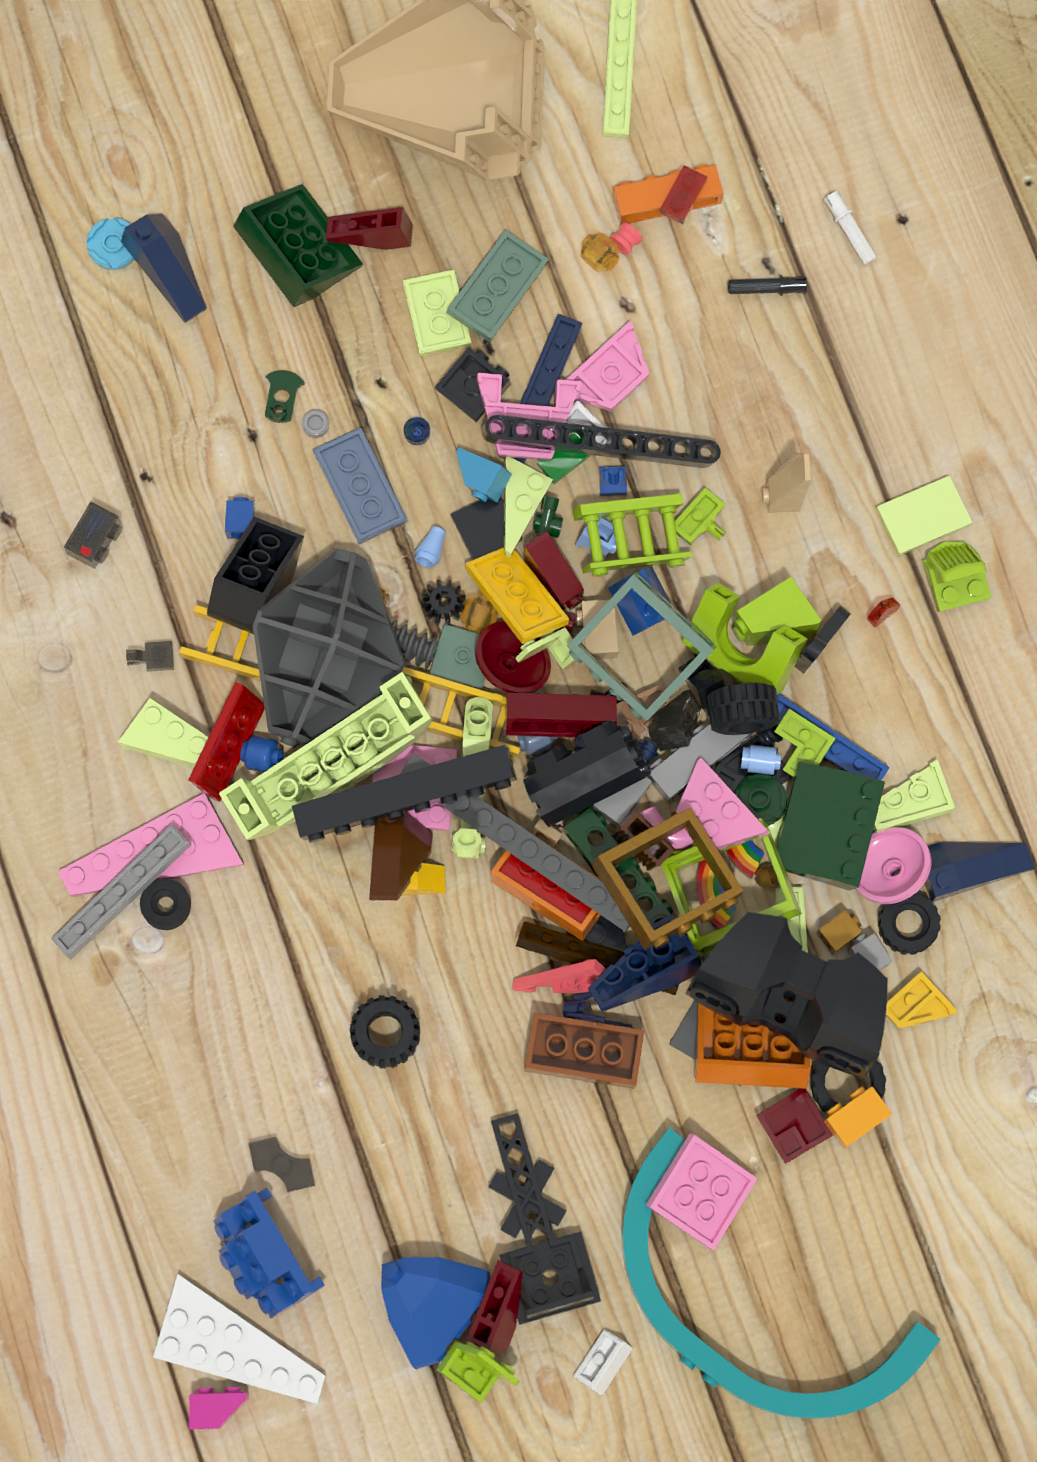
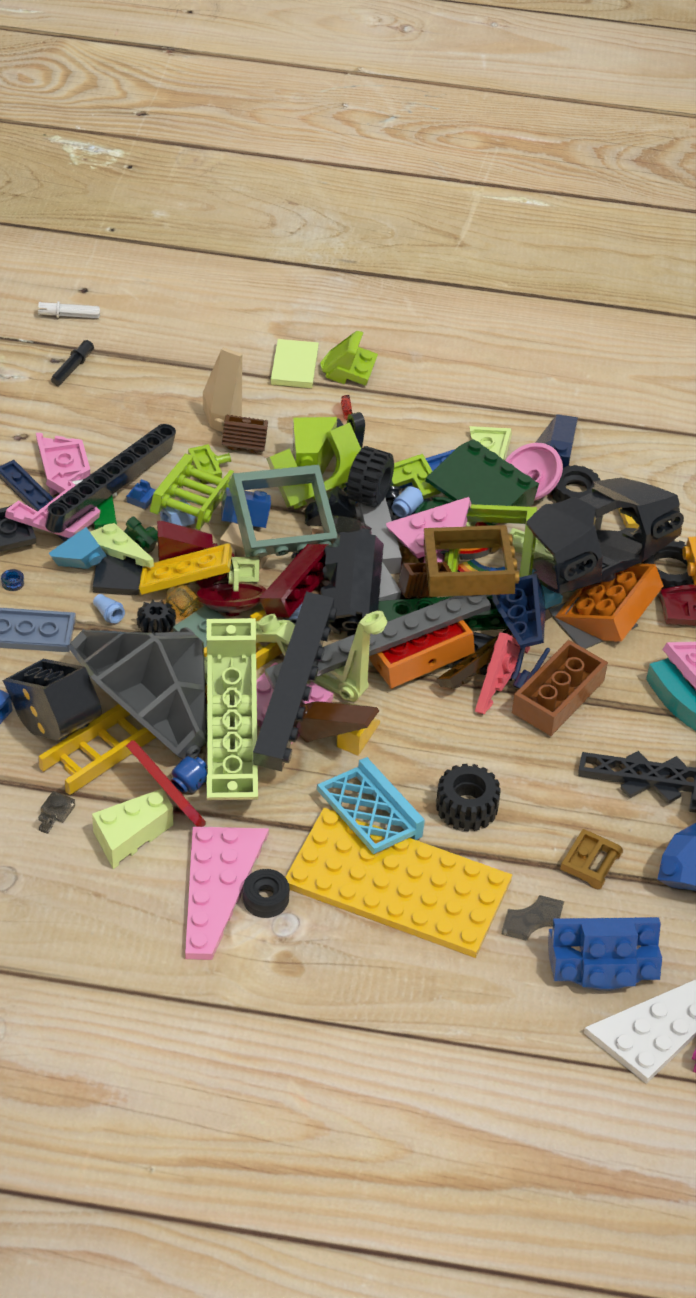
camera: 60 degrees left, 30 degrees down
light grey tile [51,824,191,959] -> none
none -> reddish brown brick [222,414,268,453]
none -> yellow plate [286,808,512,958]
none -> medium azure fence [317,757,425,854]
none -> pearl gold plate [560,829,623,889]

